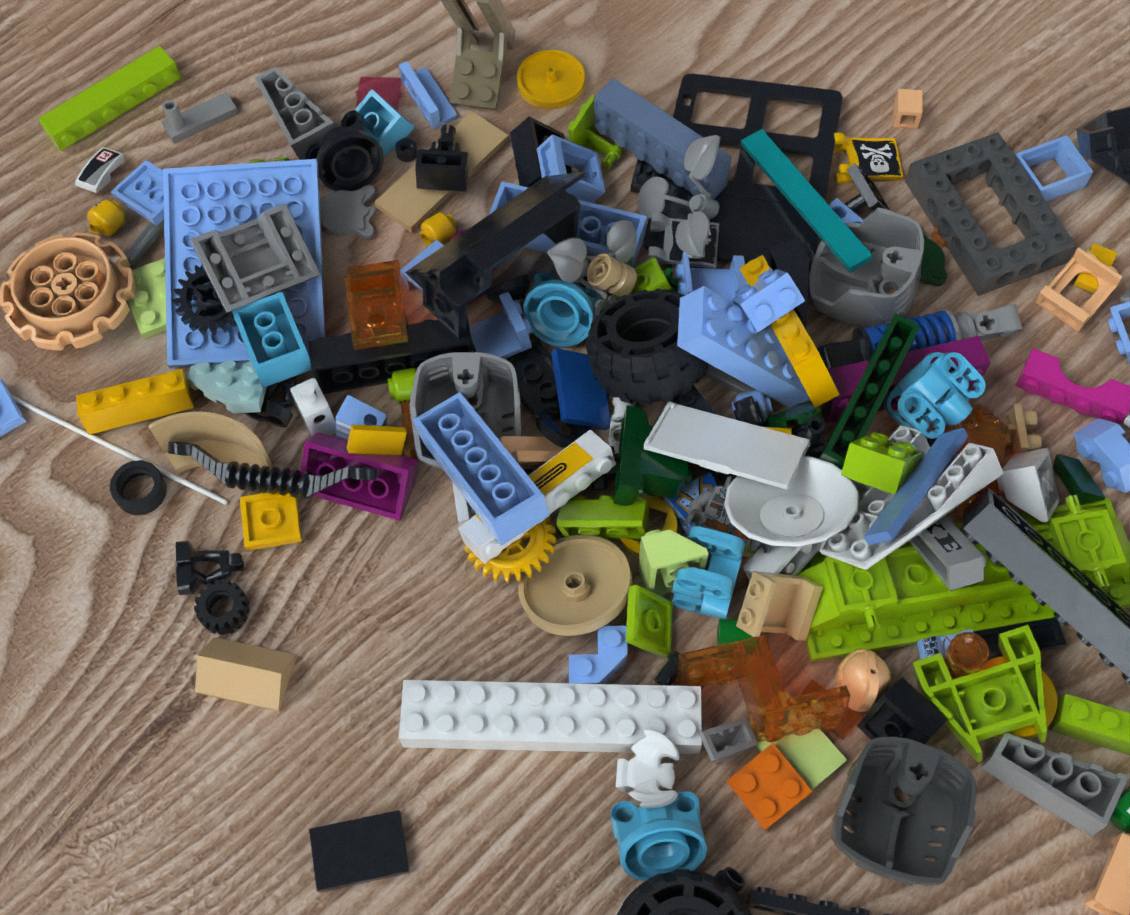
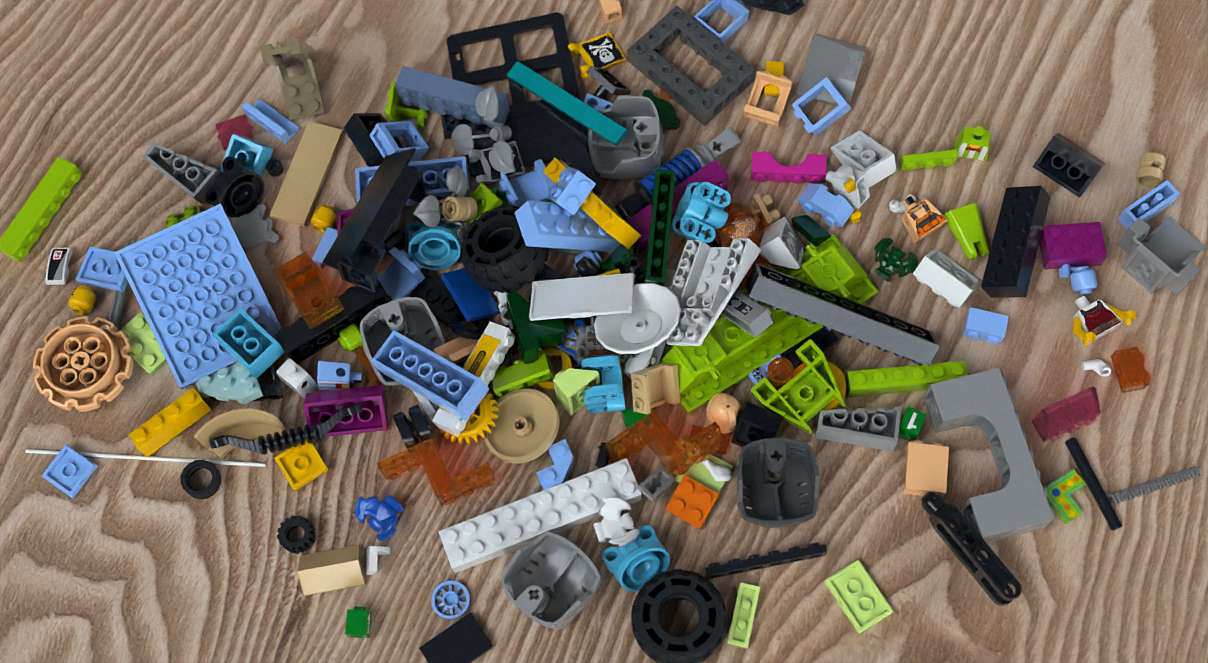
camera: 20 degrees left, 5 degrees up
light grey piece [162,92,239,143] -> none
black gear [173,265,236,335] -> none
black piece [176,540,244,596] -> none
light grey slope [190,204,320,313] -> none
yellow tile [346,425,407,455] -> none
black brick [415,125,468,192] -> none
yellow piece [517,50,585,109] -> none
lime tile [626,584,673,658] -> none
black plate [715,867,745,897] -> none
lime slope [841,432,924,495] -> none
medium blue tile [863,428,968,545] -> none
none -> green brick [345,606,372,638]
none -> blue animal [355,494,404,541]
none -> white tile [366,546,390,575]
none -> clear orange bracket [377,438,495,505]
none -> black wheel [392,404,435,455]
none -> light blue wheel [431,581,470,620]
none -> light grey piece [501,532,601,630]
none -> white animal [702,458,732,482]

